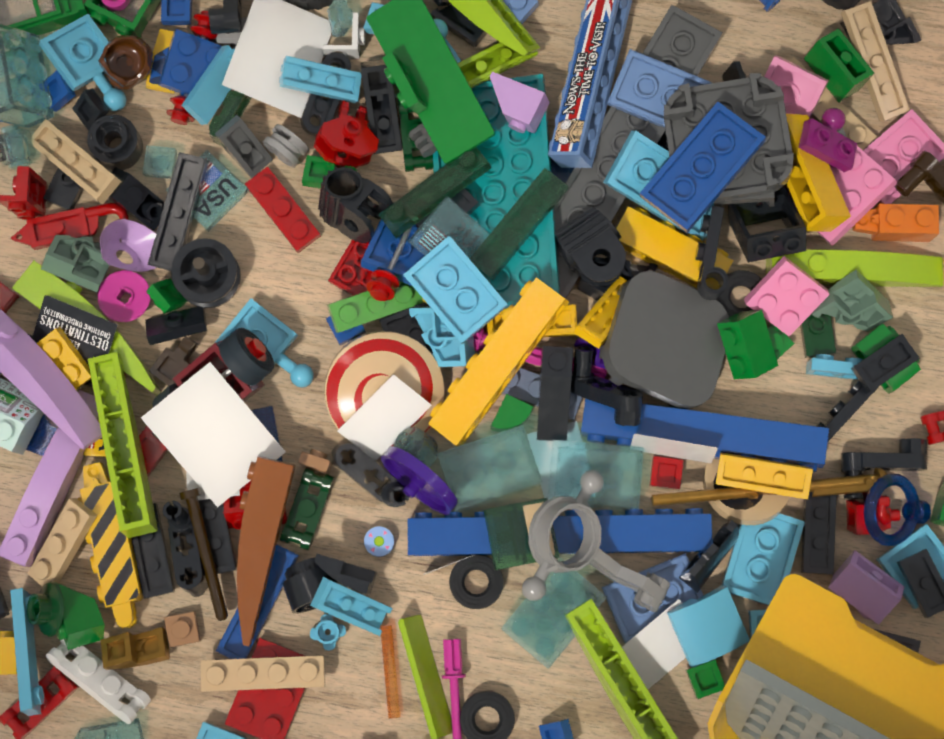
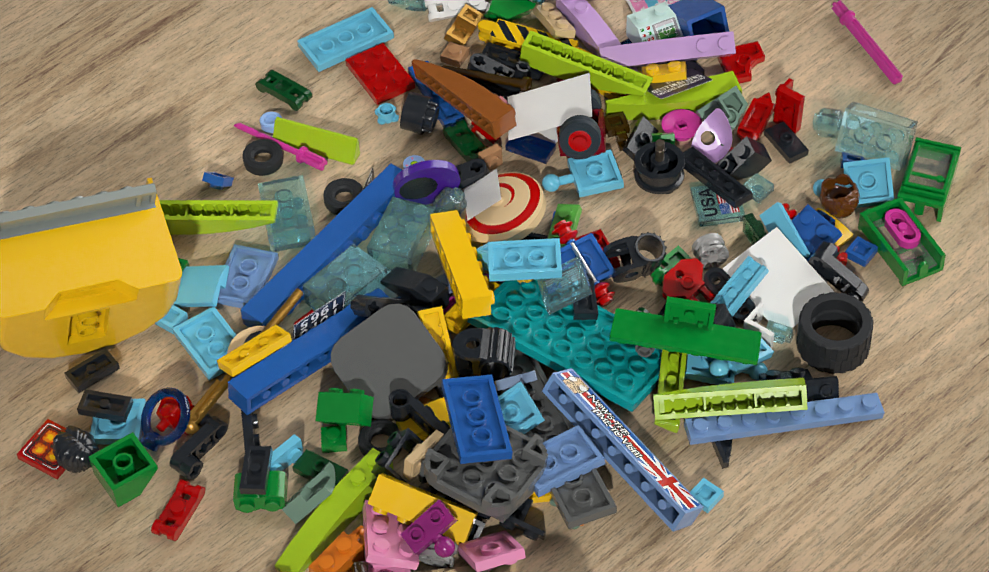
camera: 130 degrees right, 30 degrees down
tan plate [28,119,122,204] -> none
black plate [72,88,109,131] -> none
black piece [87,114,143,170] -> none
tan plate [201,655,325,692] -> none
dark grey slope [215,115,273,178] -> none
red plate [245,167,321,253] -> none
medium azure hinge [310,577,392,636] -> none
black slope [314,554,377,596] -> none
clear green plate [378,147,492,238] -> none
clear orange bar [380,625,400,719] -> none
clear green plate [470,168,569,280] -> none
clear green slope [483,498,560,570] -> none
lavender slope [490,72,550,134] -> none
green brick [491,394,533,432] -> none
light grey piece [522,470,670,612] -> none
white sticker [622,599,686,689] -> none
black slope [679,520,739,593] -> none
bright pink plate [744,256,830,336] -> none
black plate [801,492,837,575] -> none
lavender brick [828,550,905,625] -> none
none -> tan plate [403,430,444,480]
none -> sand blue plate [494,370,537,394]

